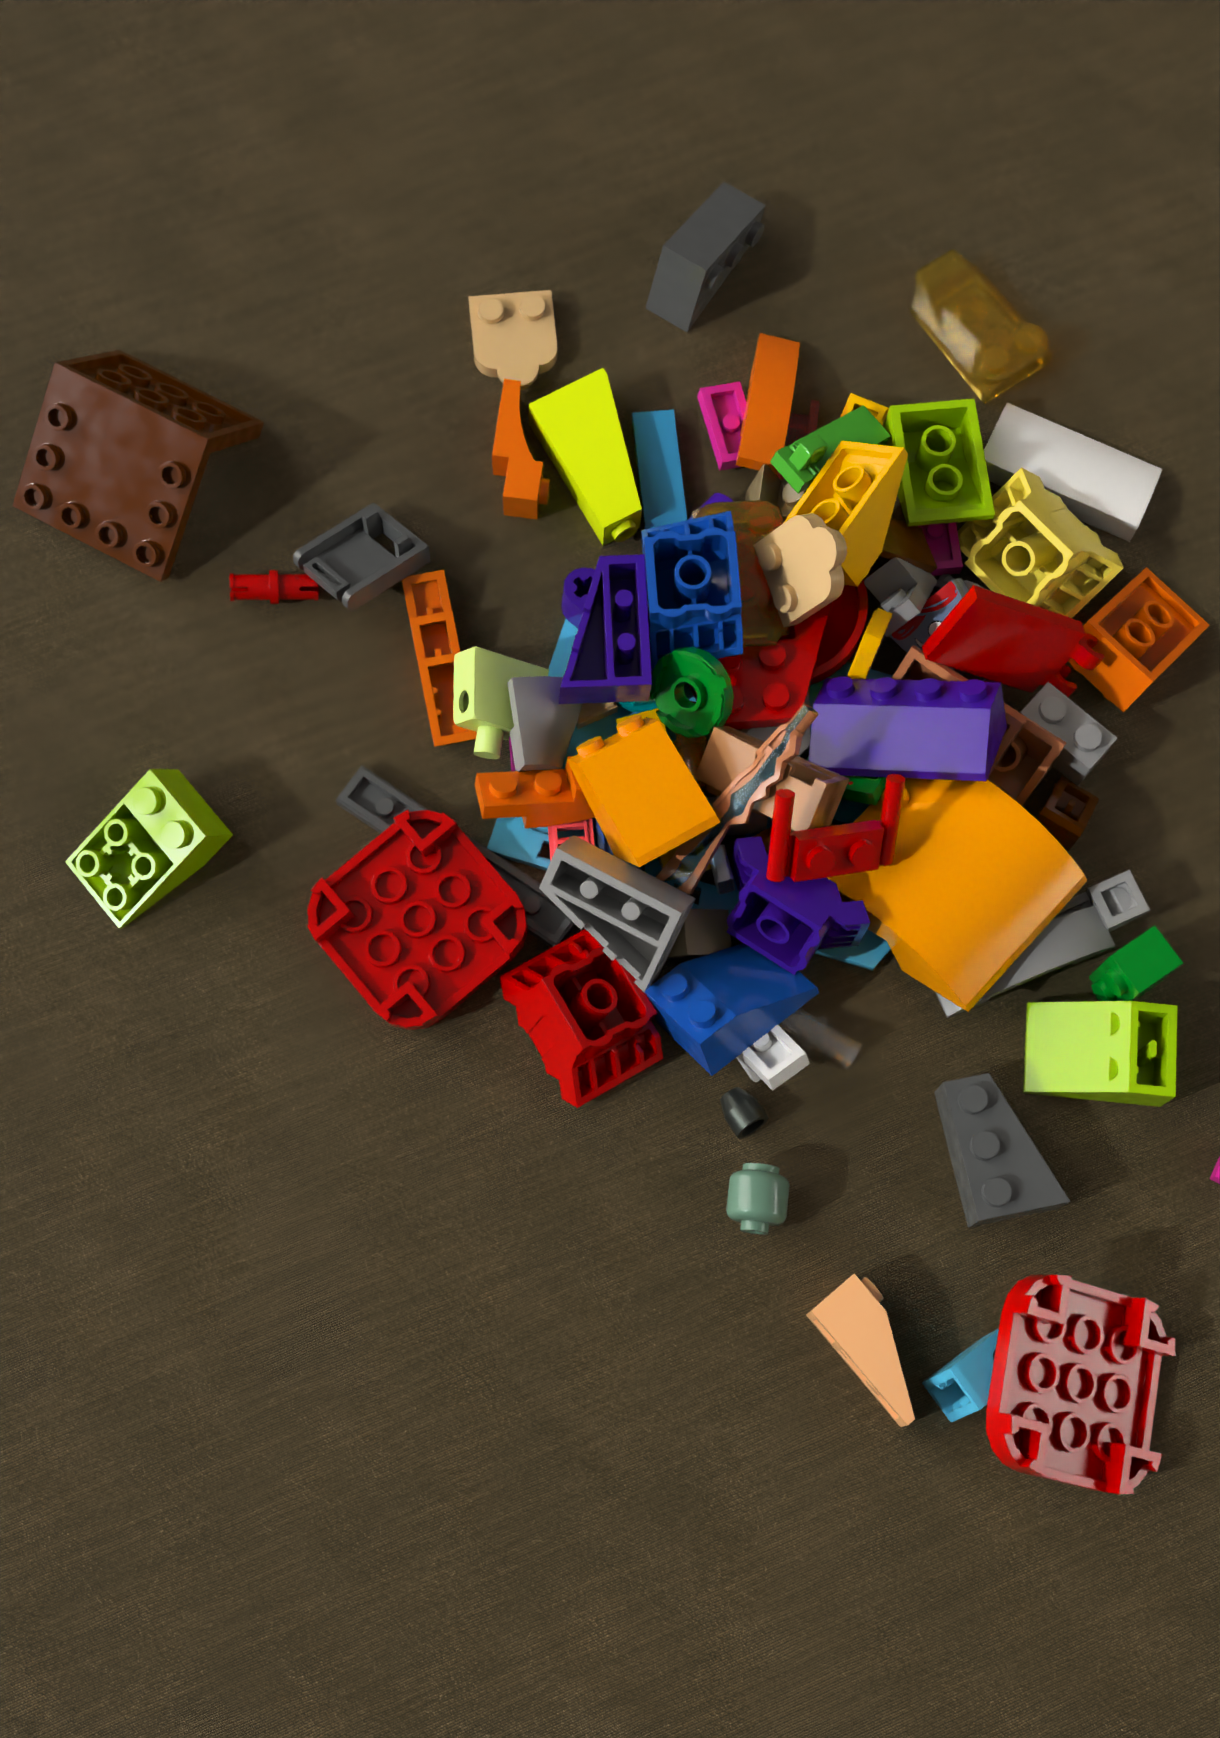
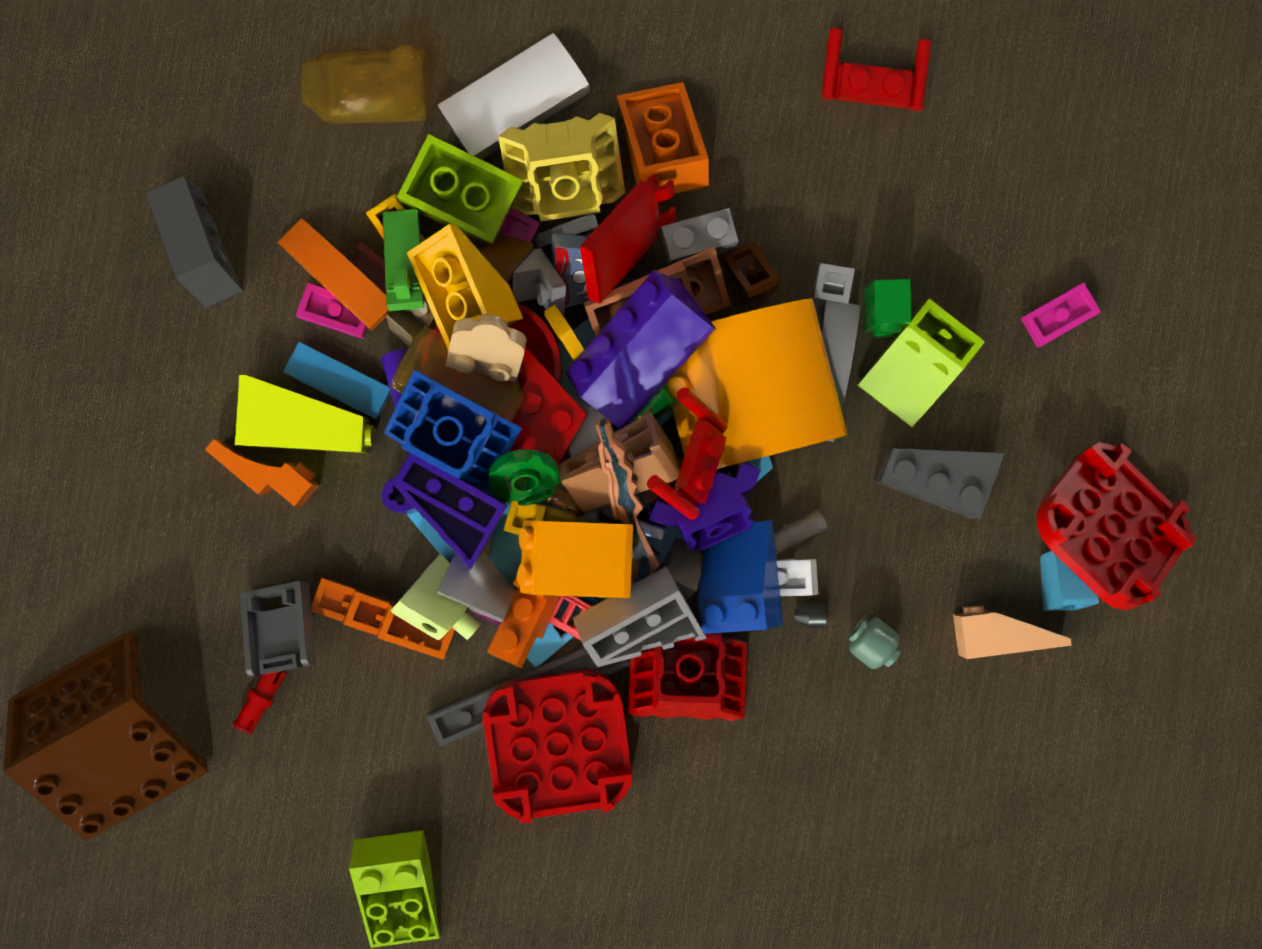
camera: 55 degrees left, 15 degrees up
tan plate [468,290,557,390] -> none

